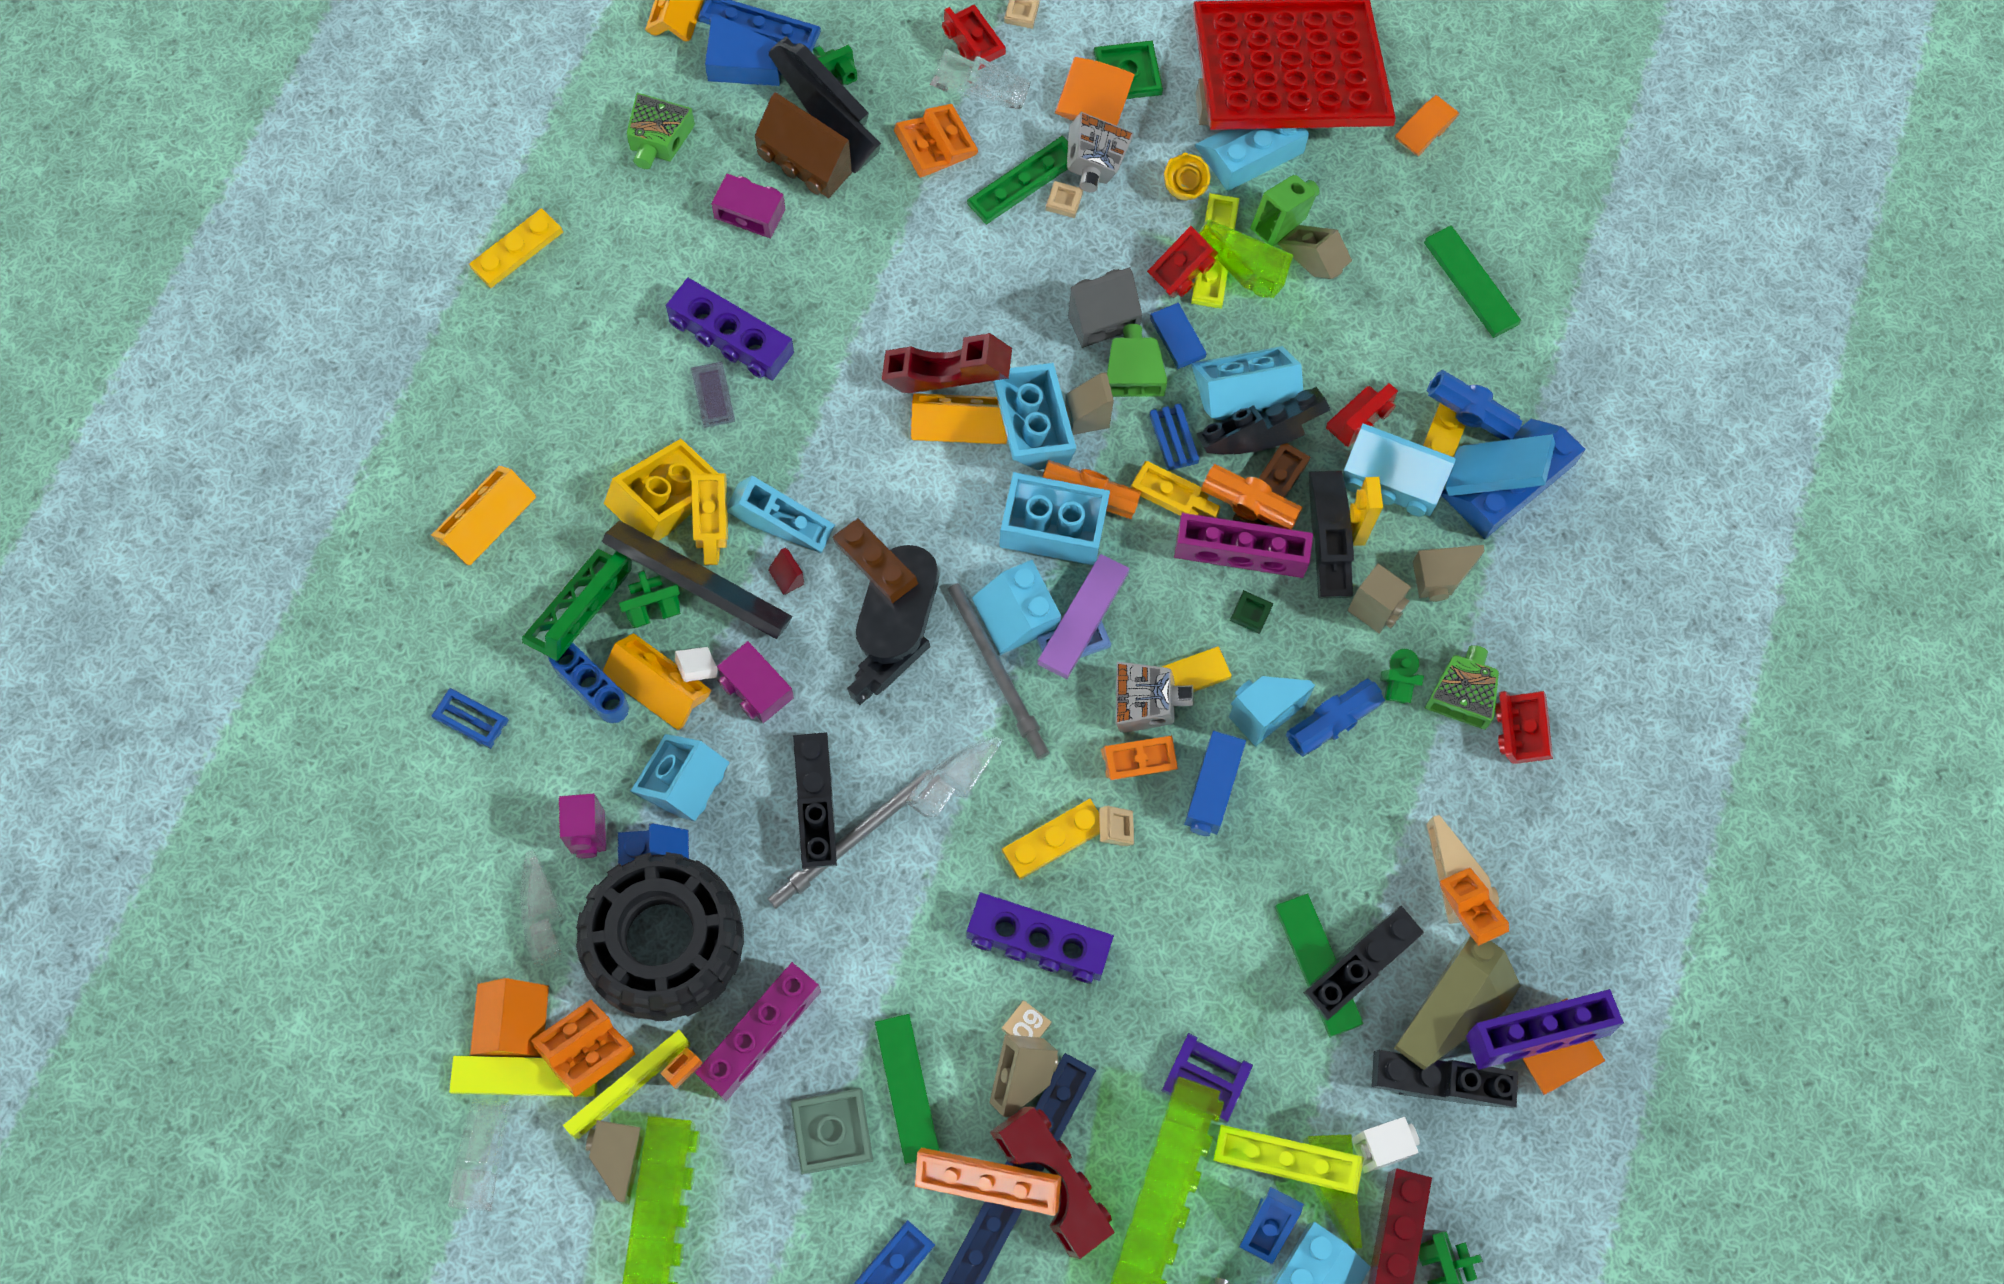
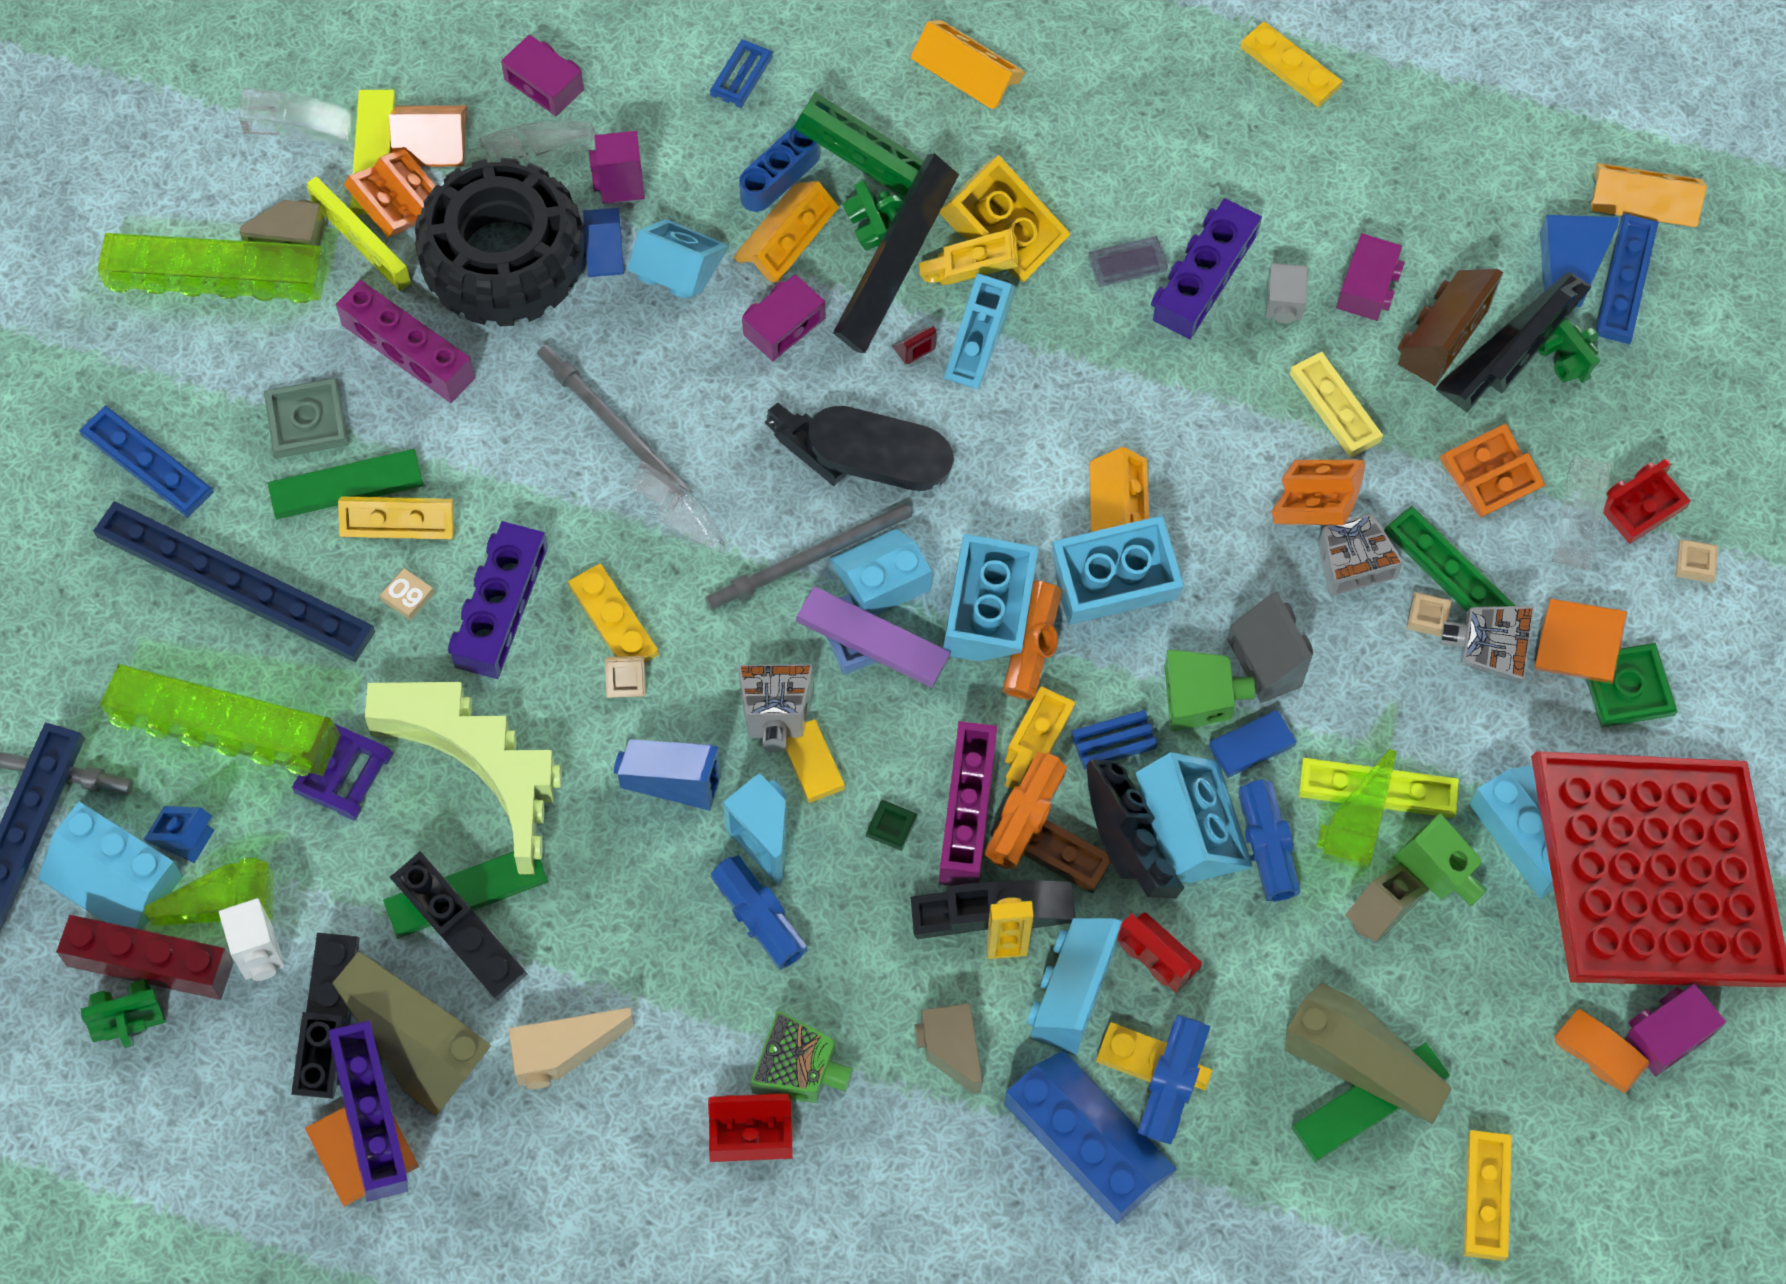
camera: 90 degrees right, 5 degrees down
bright green torso [627,92,695,170] -> none
orange slope [660,1047,703,1089] -> none
white tile [675,647,717,682] -> none
black slope [793,732,837,869] -> none
reddish brown plate [832,518,919,604] -> none
dark red arch [882,333,1012,394] -> none
tile [915,1148,1061,1216] -> none
dark tan slope [989,1034,1058,1117] -> none
dark red arch [990,1107,1115,1259] -> none
dark tan slope [1065,372,1114,435] -> none
orange hinge [1101,735,1178,780] -> none
red bracket [1147,225,1218,298] -> none
yellow hair [1163,152,1211,201] -> none
neon yellow tile [1213,1125,1364,1195] -> none
dark tan brick [1347,564,1411,634] -> none
green hips [1380,649,1424,704] -> none
orange slope [1439,867,1509,946] -> none
dark azure tile [1446,434,1555,496] -> none
none -> yellow plate [338,496,455,539]
none -> yellowish green arch [365,682,562,874]
none -> magenta brick [501,34,584,116]
none -> blue piece [1238,779,1301,902]
none -> light grey brick [1265,263,1308,323]
none -> orange slope [1271,460,1365,525]
none -> olive wedge [1285,983,1451,1124]
none -> light yellow plate [1289,352,1383,458]
none -> torso [1318,514,1403,597]
none -> yellow plate [1463,1130,1512,1261]
none -> magenta brick [1624,983,1726,1077]

